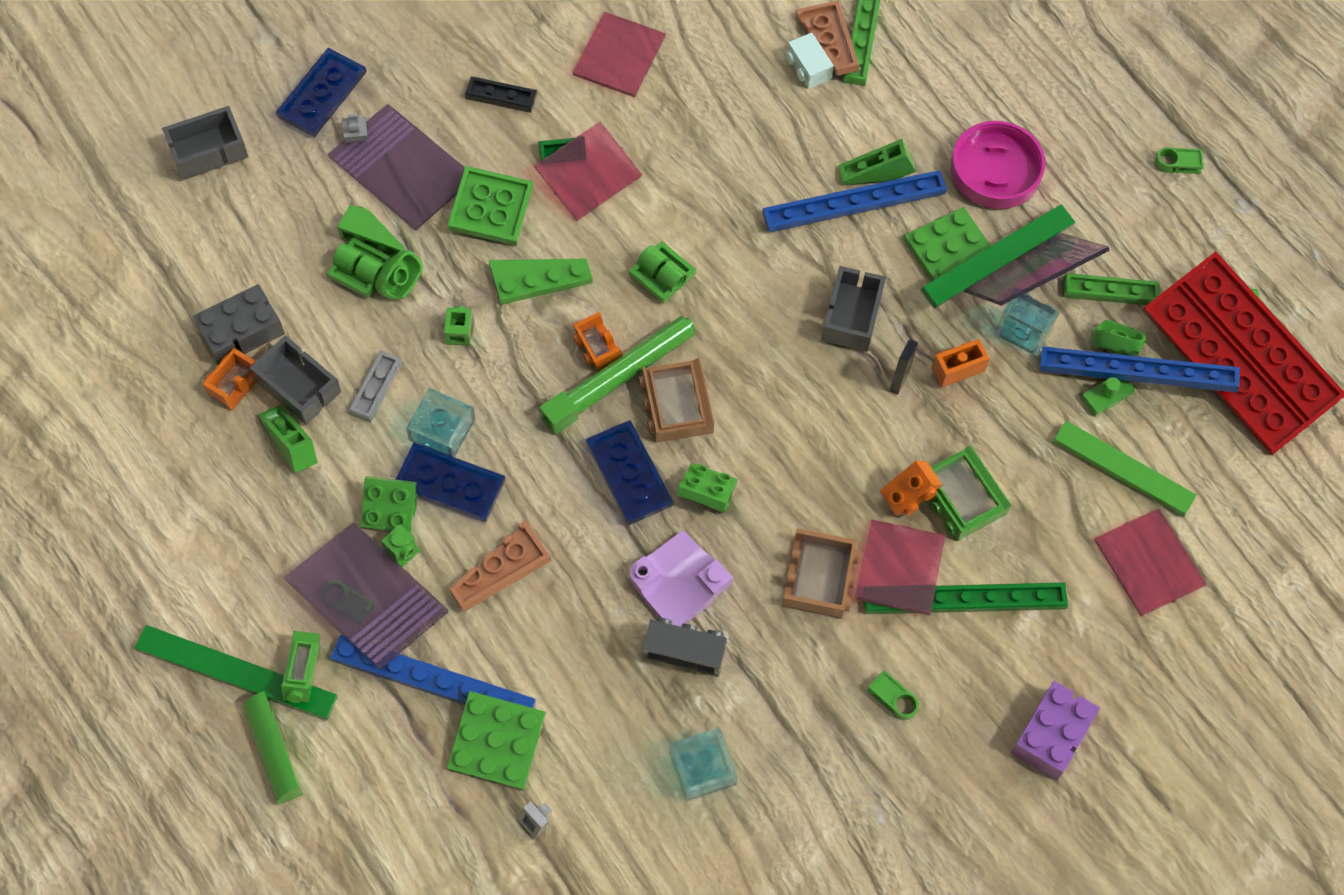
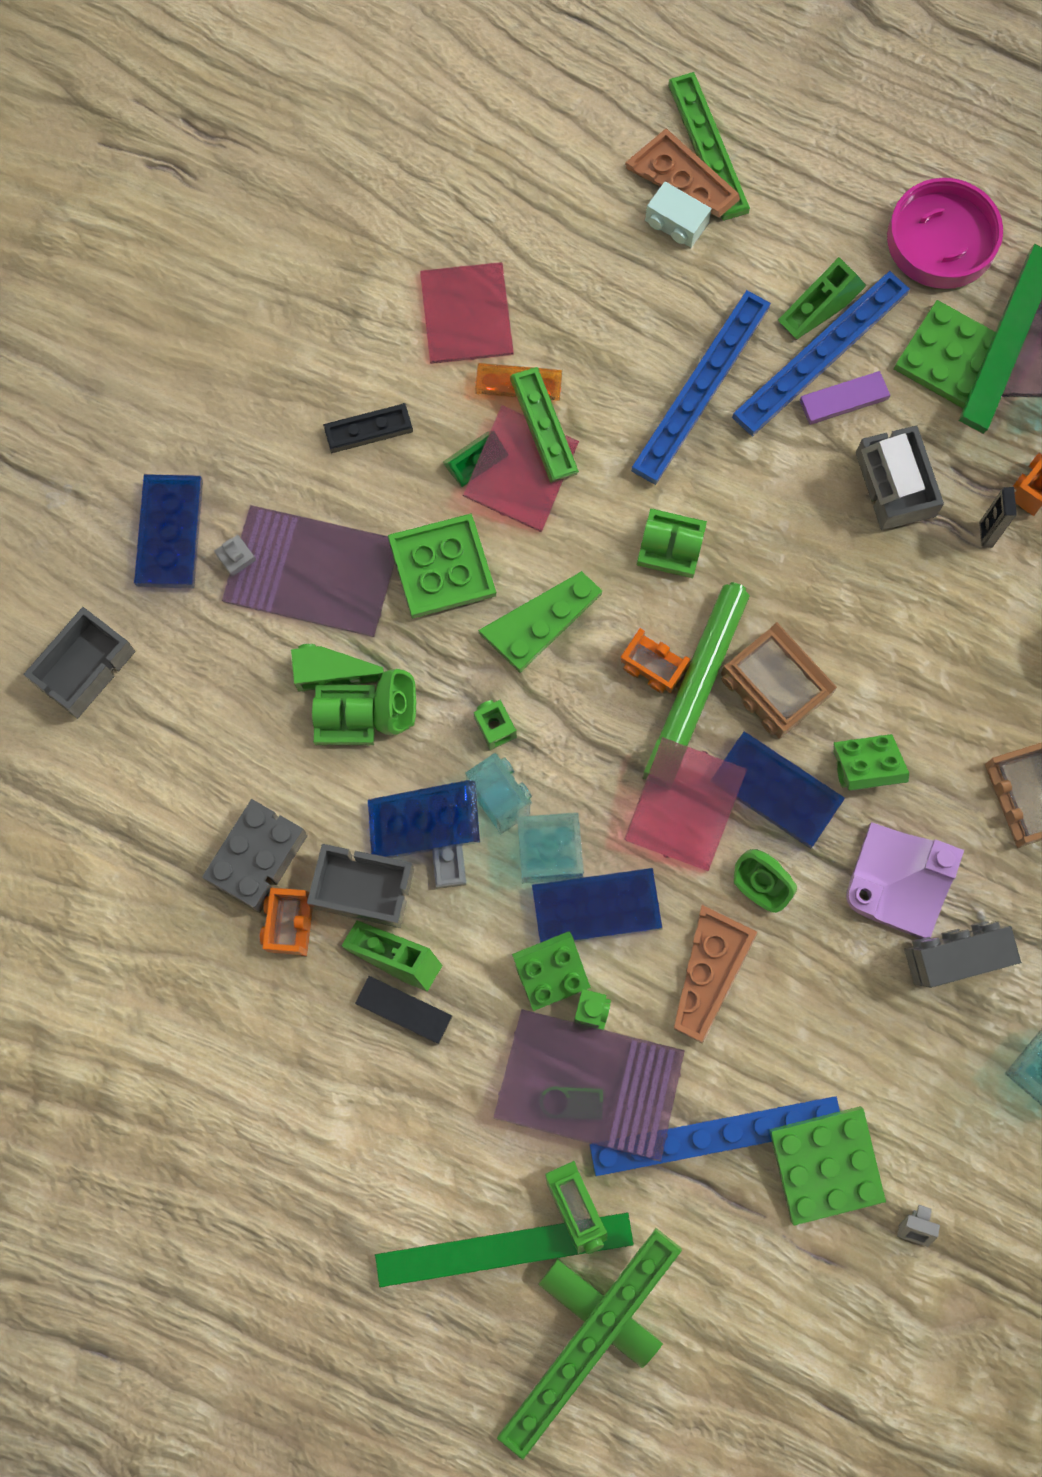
camera: 25 degrees left, 10 degrees up
none -> black tile [355,976,453,1044]
none -> clear blue plate [368,780,480,858]
none -> clear light blue brick [465,752,532,835]
none -> clear orange plate [475,363,562,401]
none -> bright green tile [497,1228,682,1460]
none -> bright green tile [510,367,579,483]
none -> clear pink piece [624,737,747,871]
none -> blue plate [631,290,771,485]
none -> bright green piece [734,849,797,913]
none -> medium lavender tile [799,371,890,425]
none -> brick [861,433,925,505]

